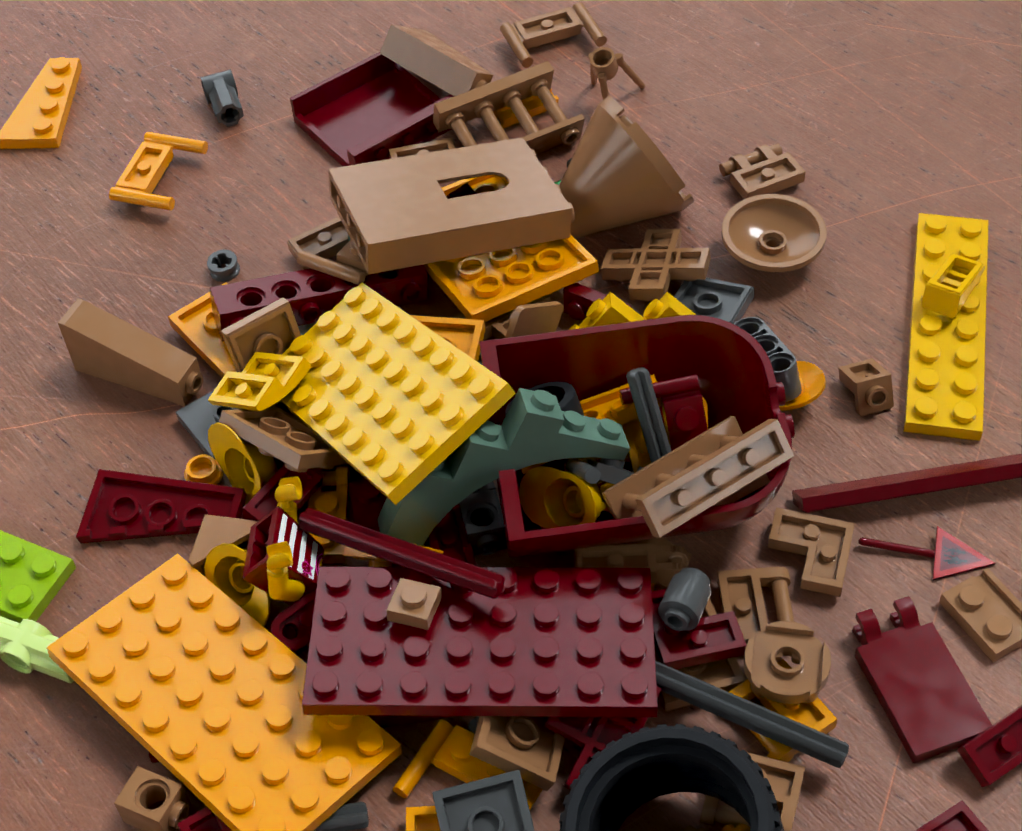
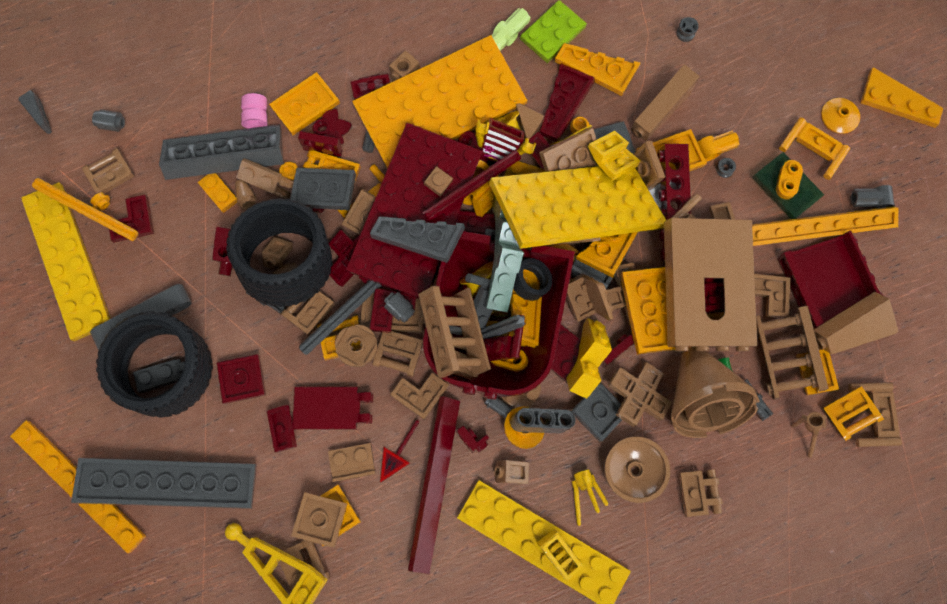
camera: 105 degrees right, 25 degrees up
none -> dark grey wing [370,217,465,263]
none -> dark red bracket [457,426,489,453]
none -> light orange wing [555,43,640,96]
none -> yellow plant [571,470,608,526]
none -> light orange piece [697,130,740,162]
none -> clear green plate [752,152,824,219]
none -> light orange plate [752,206,899,246]
none -> light orange plate [776,160,803,199]
none -> light orange dish [821,98,860,134]
none -> light orange plate [823,386,884,441]

